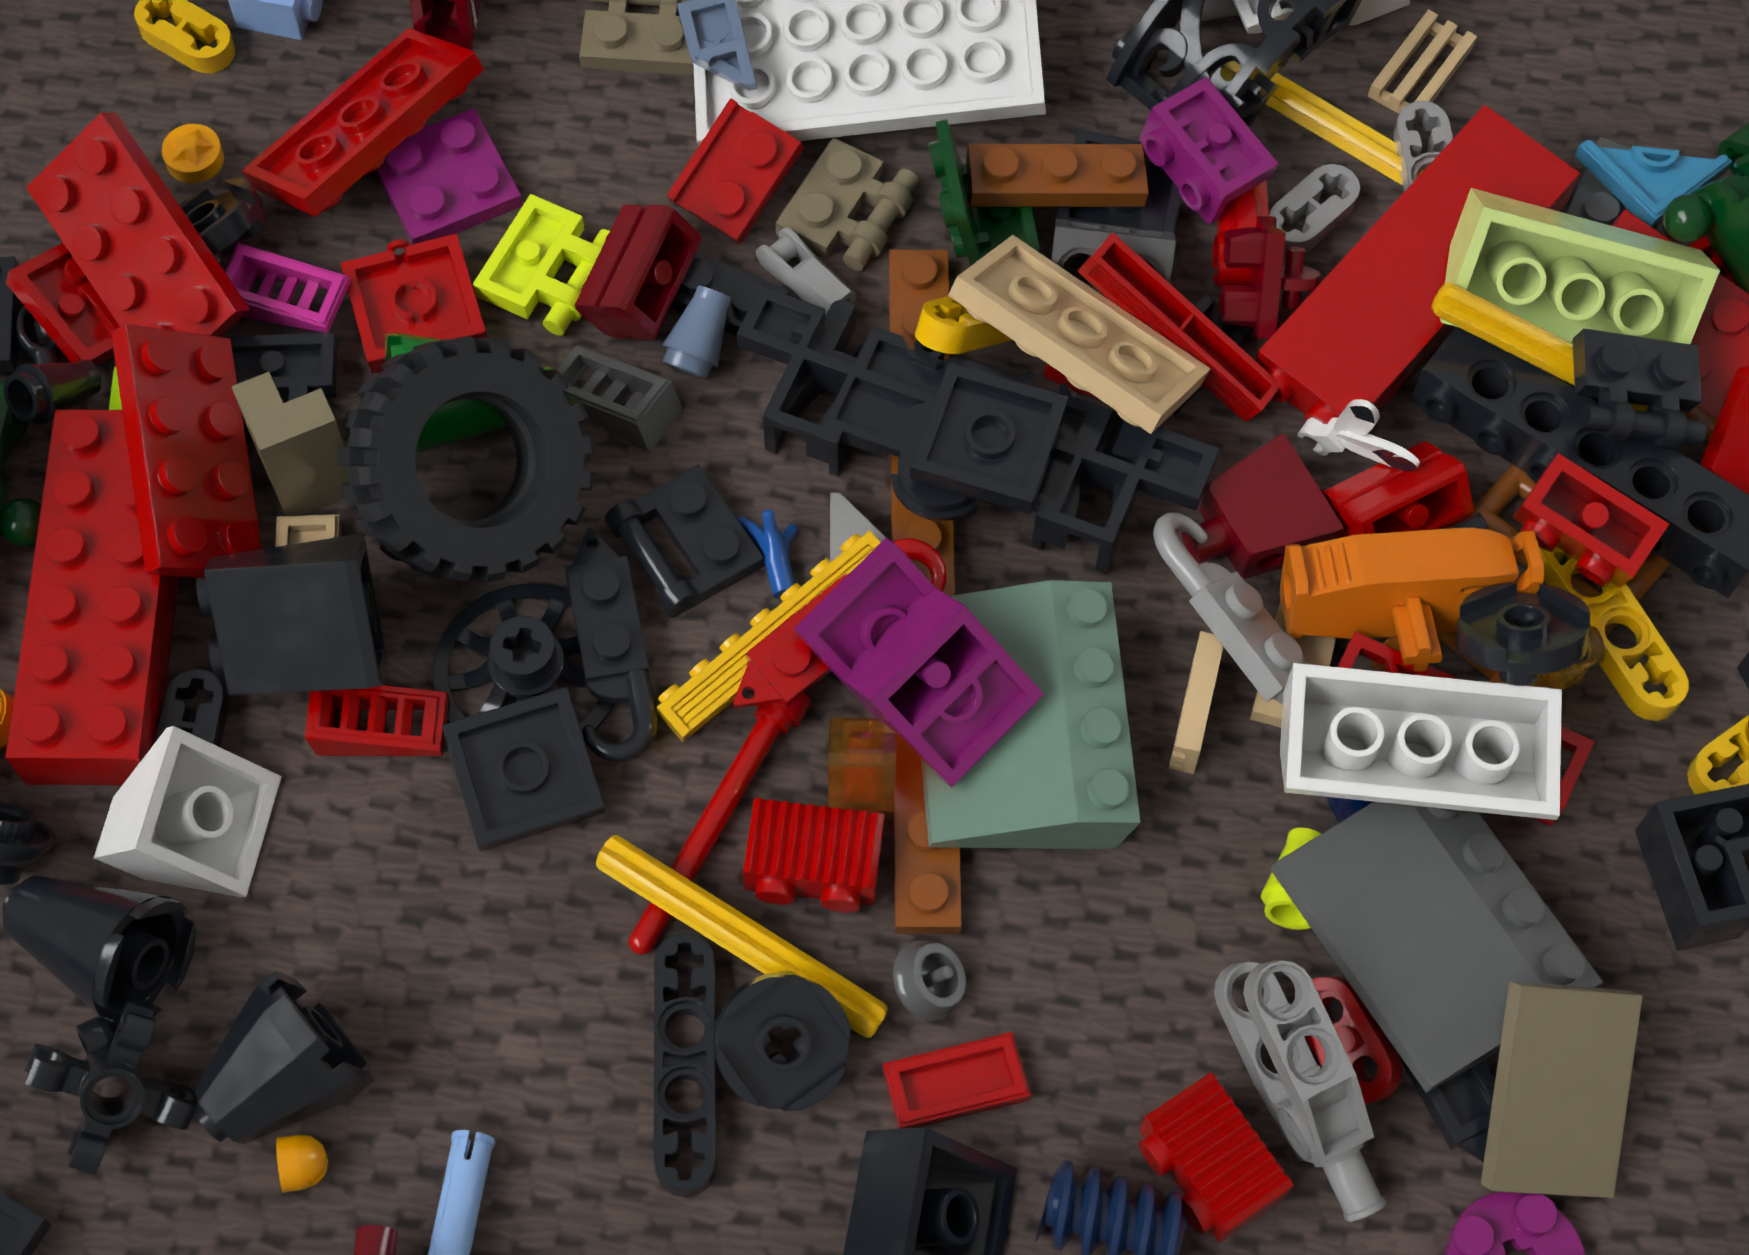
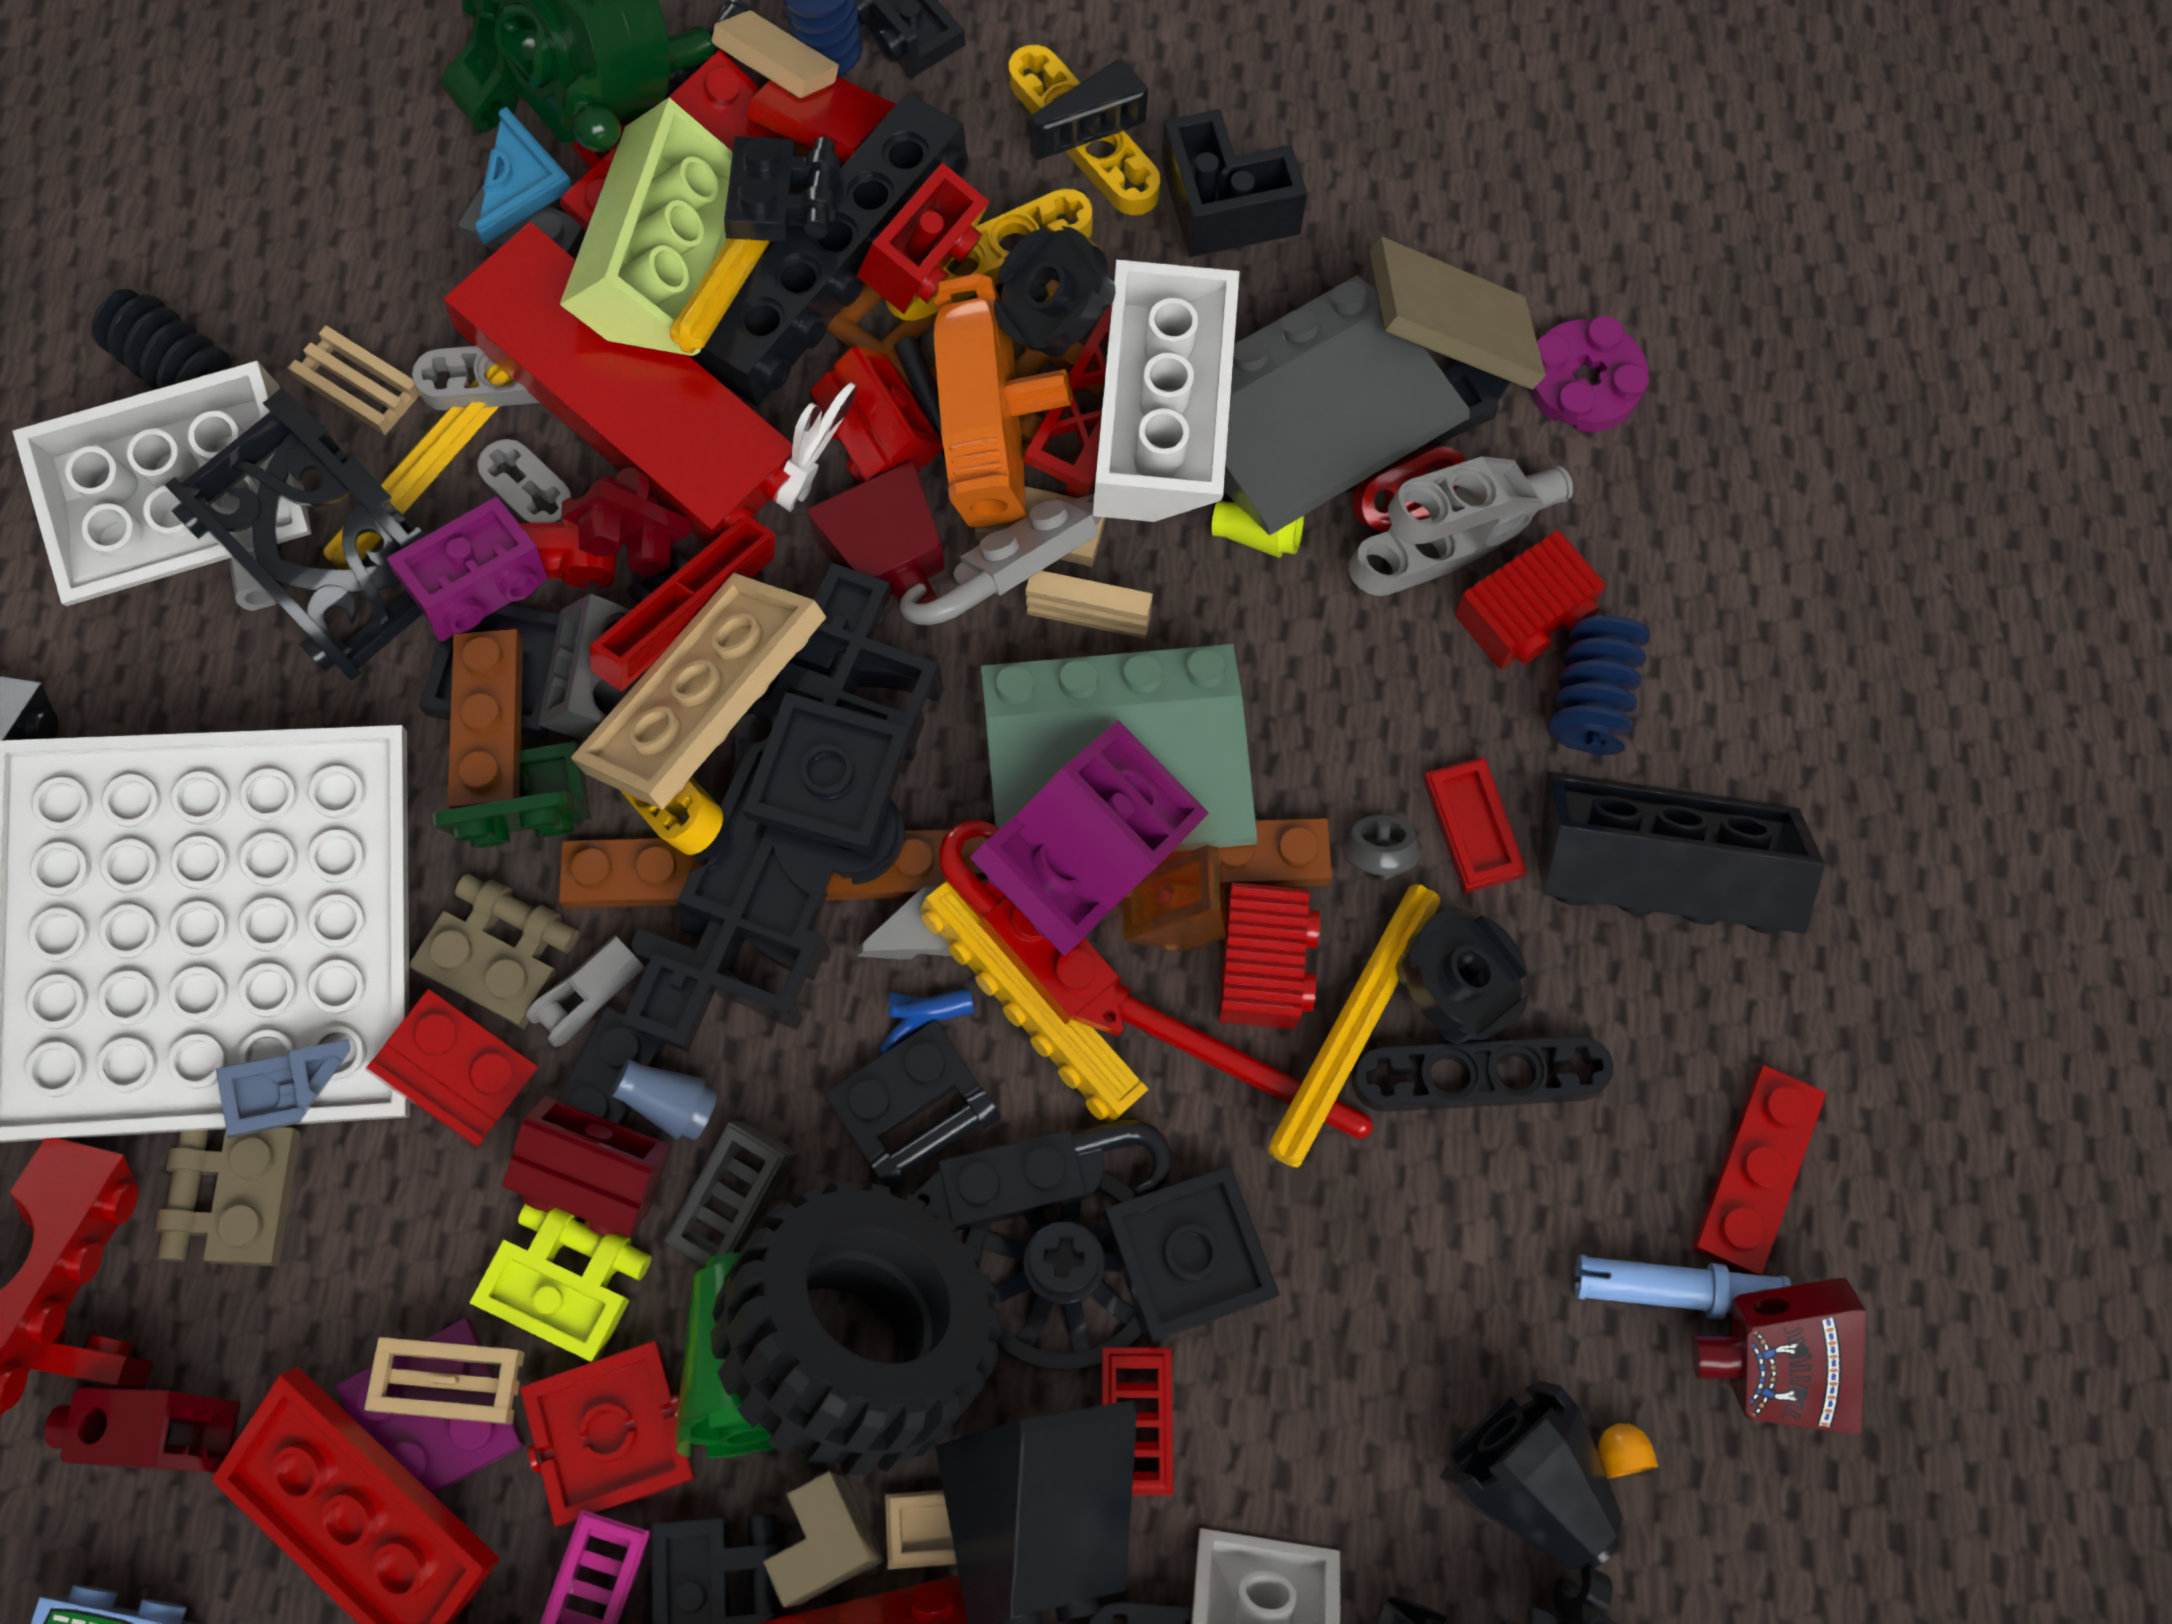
camera: 90 degrees left, 5 degrees up
none -> tan tile [364,1337,525,1425]

